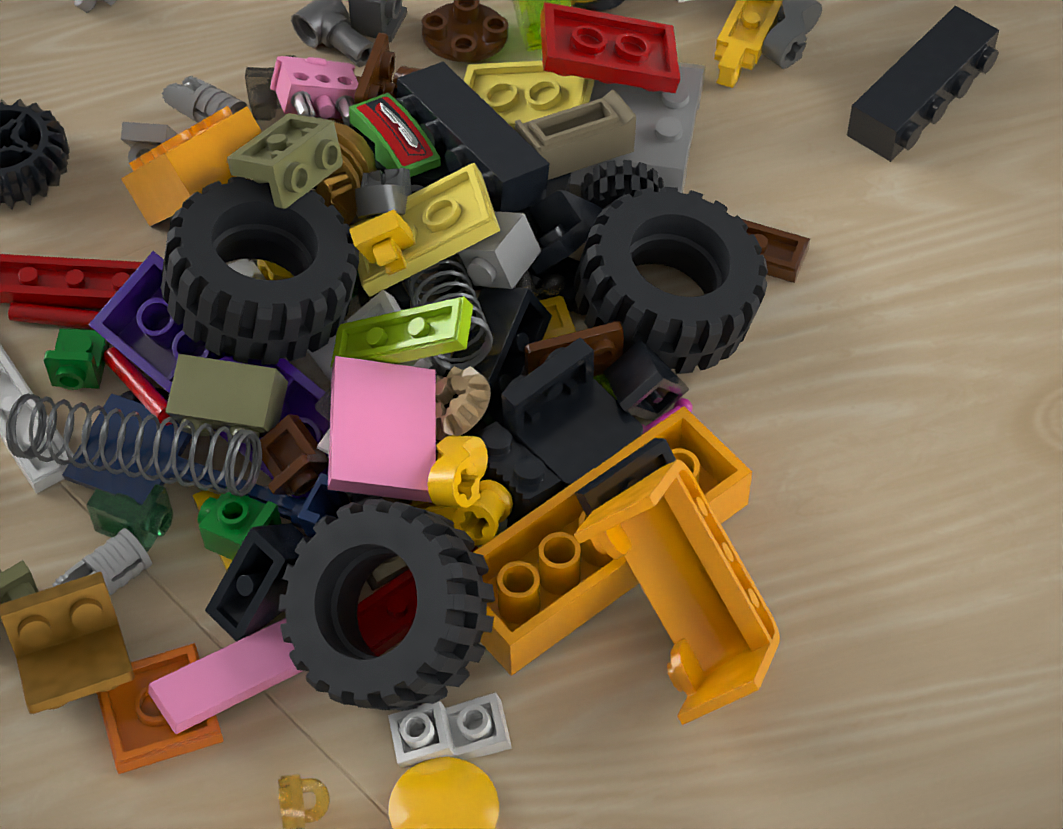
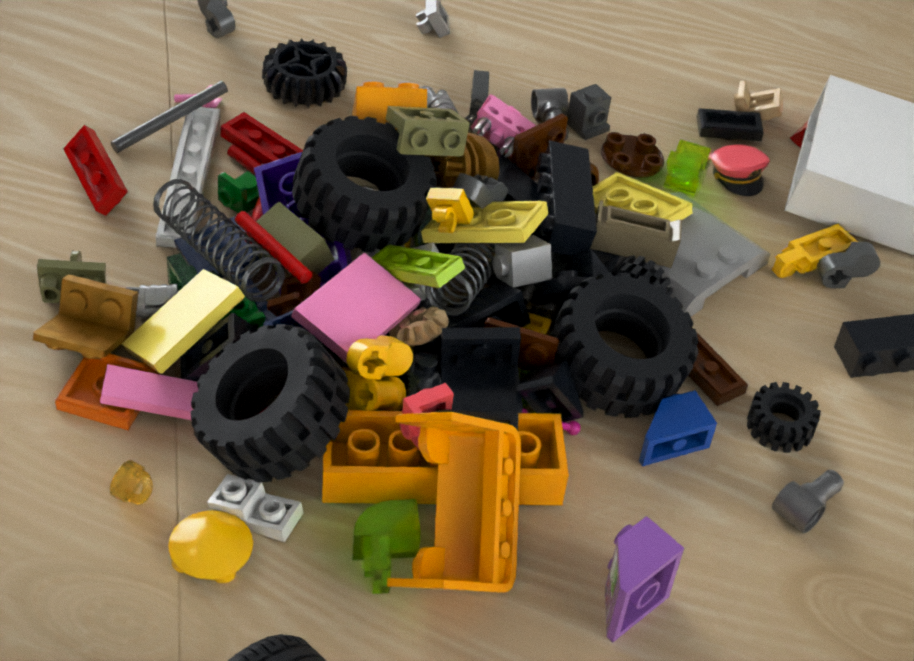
camera: 30 degrees right, 10 degrees down
slope [349,93,440,177] -> none
red plate [540,2,681,94] -> none
none -> light yellow tile [121,269,245,374]
none -> red bar [235,211,313,284]
none -> clear neon green brick [352,499,421,594]
none -> coral bracket [399,383,454,451]
none -> dark grey beam [470,70,489,118]
none -> medium lavender slope [605,516,684,642]
none -> blue slope [639,390,717,466]
none -> black tyre [747,382,821,453]
none -> flat silver pin [772,470,844,533]

